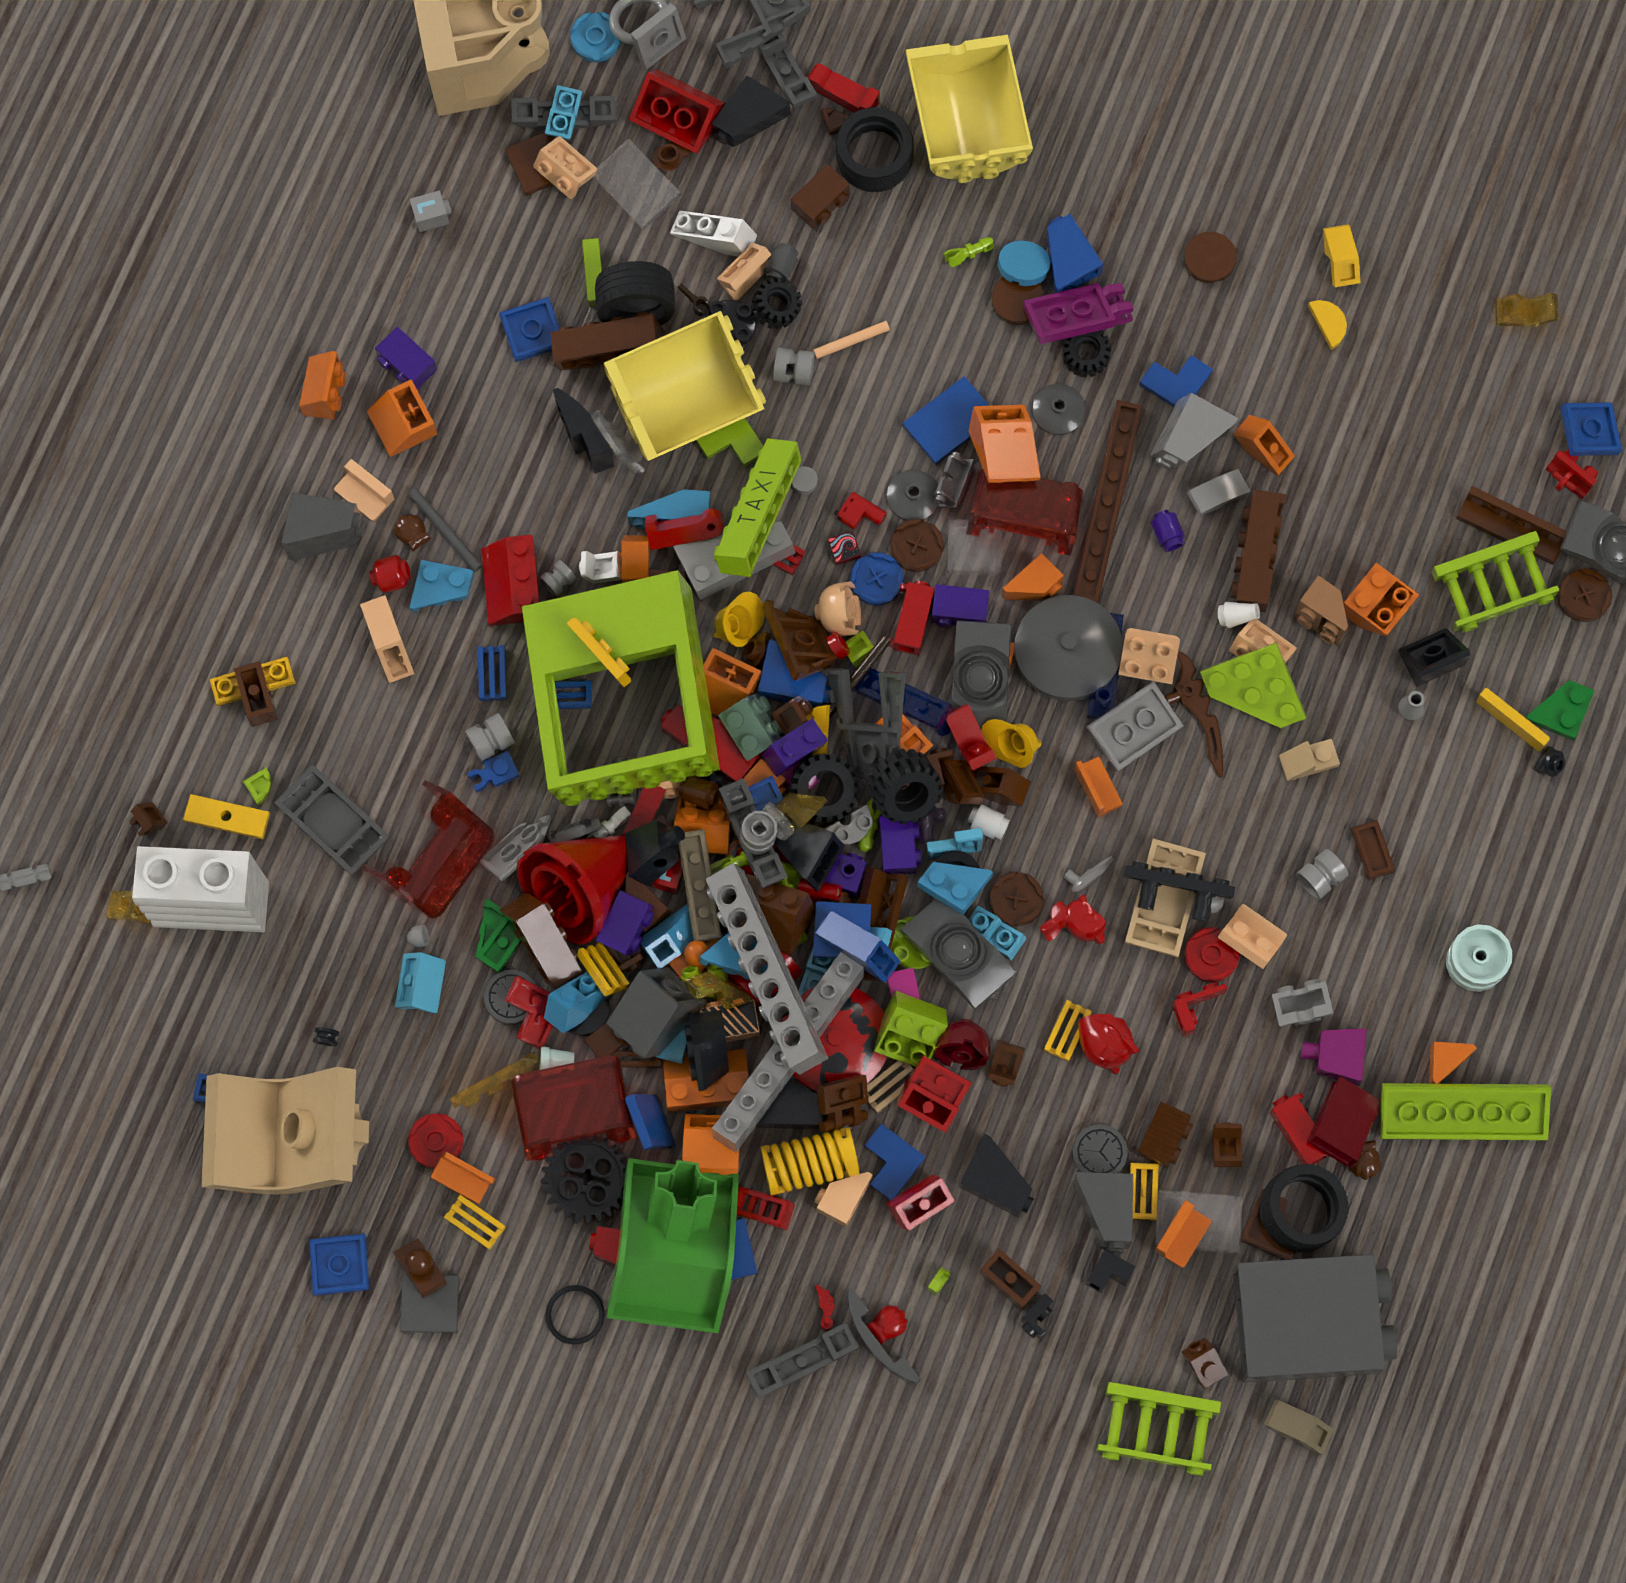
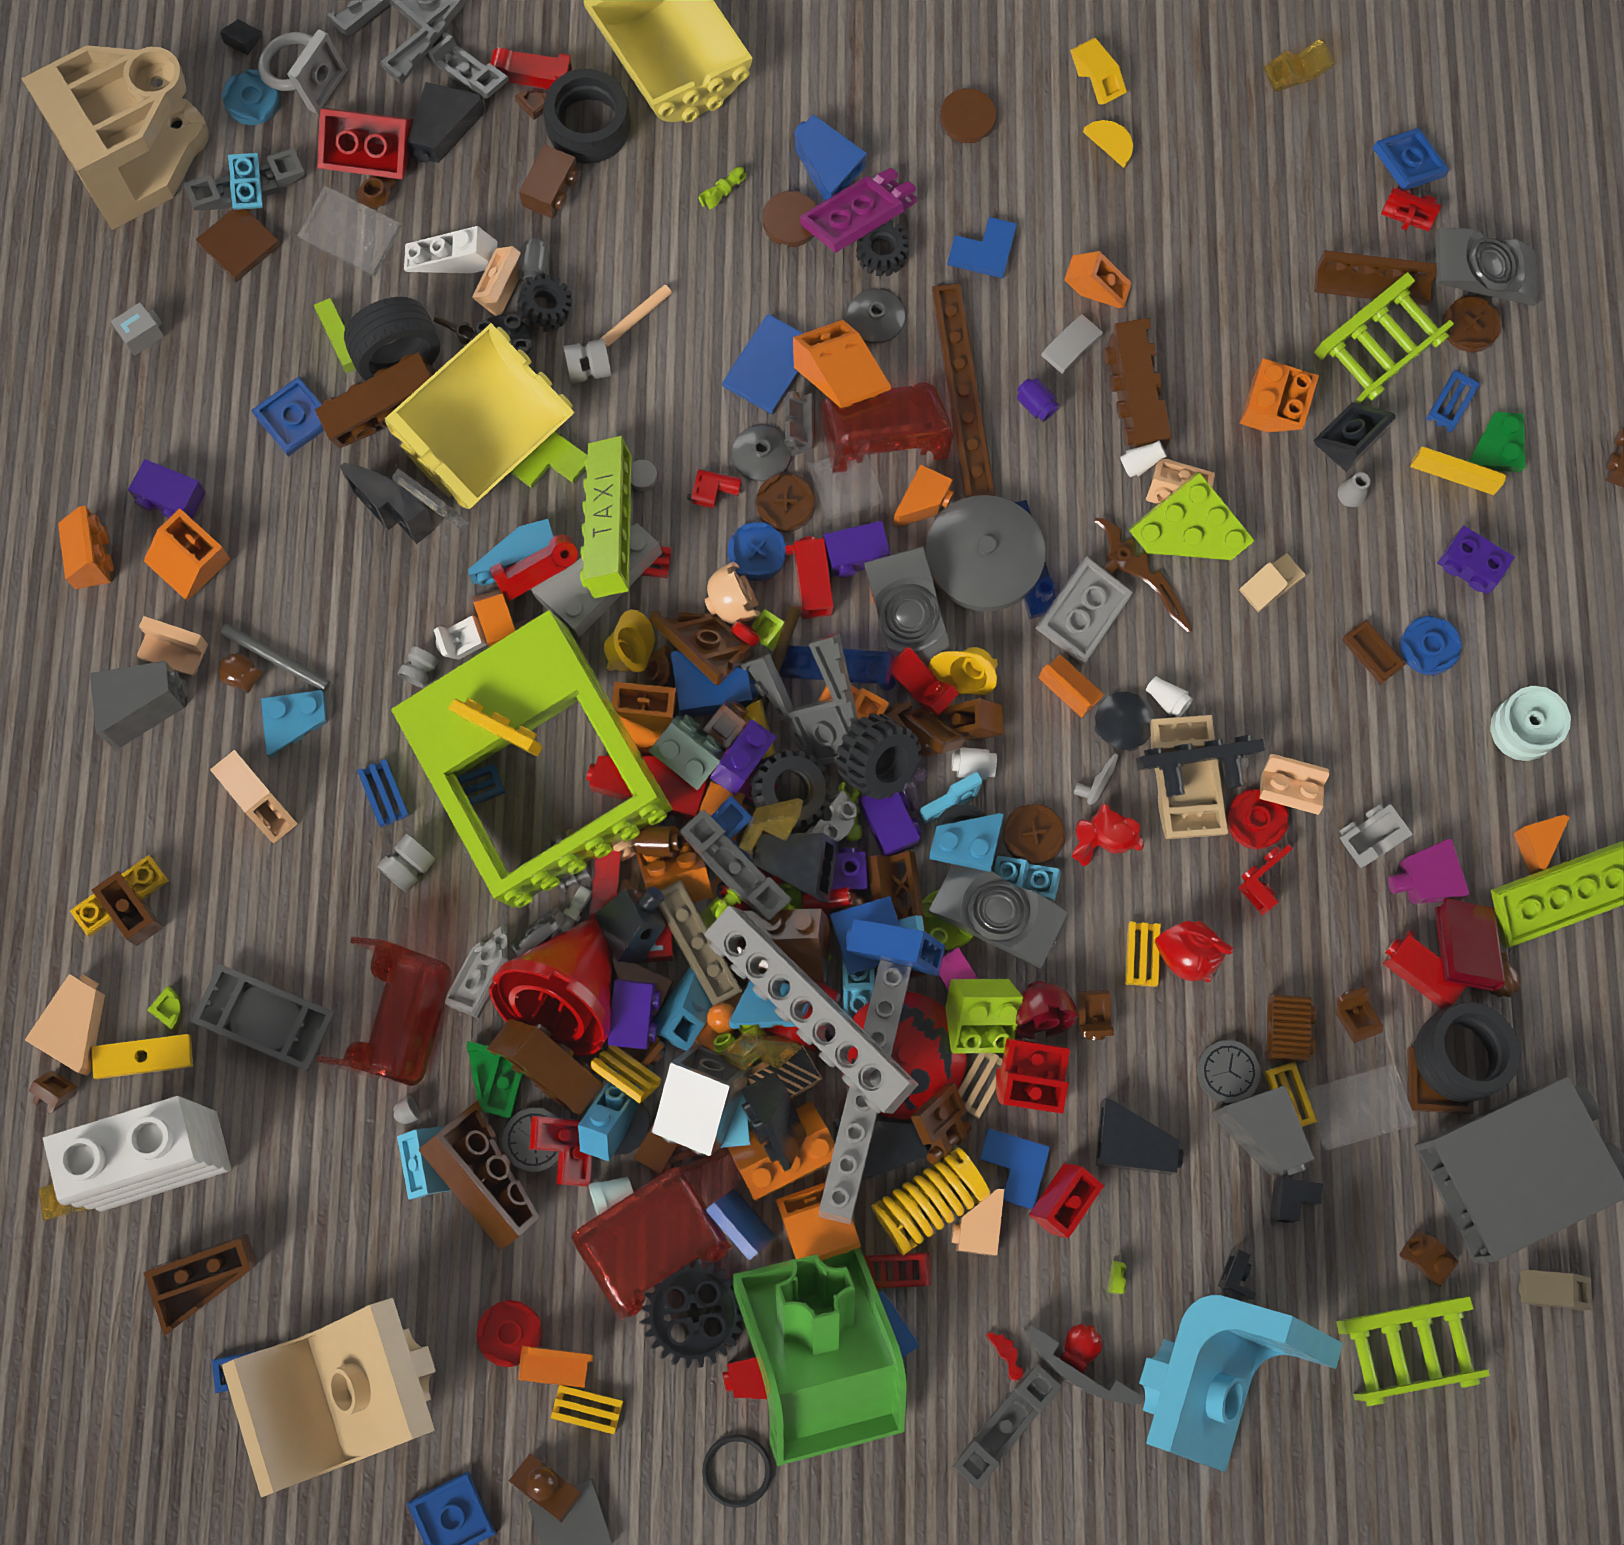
camera: 30 degrees left, 0 degrees up
black bush [313,1027,340,1046] -> none
red head [369,555,411,593] -> none
clear yellow wing [449,1051,539,1108] -> none
blue plate [467,751,520,793] -> none
red slope [481,534,541,626] -> none
light nougat bracket [533,136,598,199] -> none
light grey wheel [740,811,777,855] -> none
clear arm [762,802,794,840] -> none
tile [827,531,861,565] -> none
reddish brown brick [979,1249,1041,1311] -> none
dark azure tile [997,240,1051,286] -> none
light nougat bracket [1118,628,1180,684] -> none
light grey slope [1150,393,1238,469] -> none
orange panel [1155,1200,1211,1268] -> none
medium nougat slope [1294,576,1348,647] -> none
light grey wheel [1296,849,1349,900] -> none
black plate [1533,746,1565,777] -> none
none -> light nougat slope [25,974,105,1076]
none -> reddish brown wedge [143,1234,257,1336]
none -> reddish brown wedge [418,1100,539,1250]
none -> black dish [1095,691,1155,751]
none -> medium azure piece [1139,1295,1343,1472]
none -> white cone [1146,676,1193,717]
none -> blue tile [1400,616,1462,675]
none -> blue tile [1425,370,1480,433]
none -> dark purple brick [1437,525,1515,595]

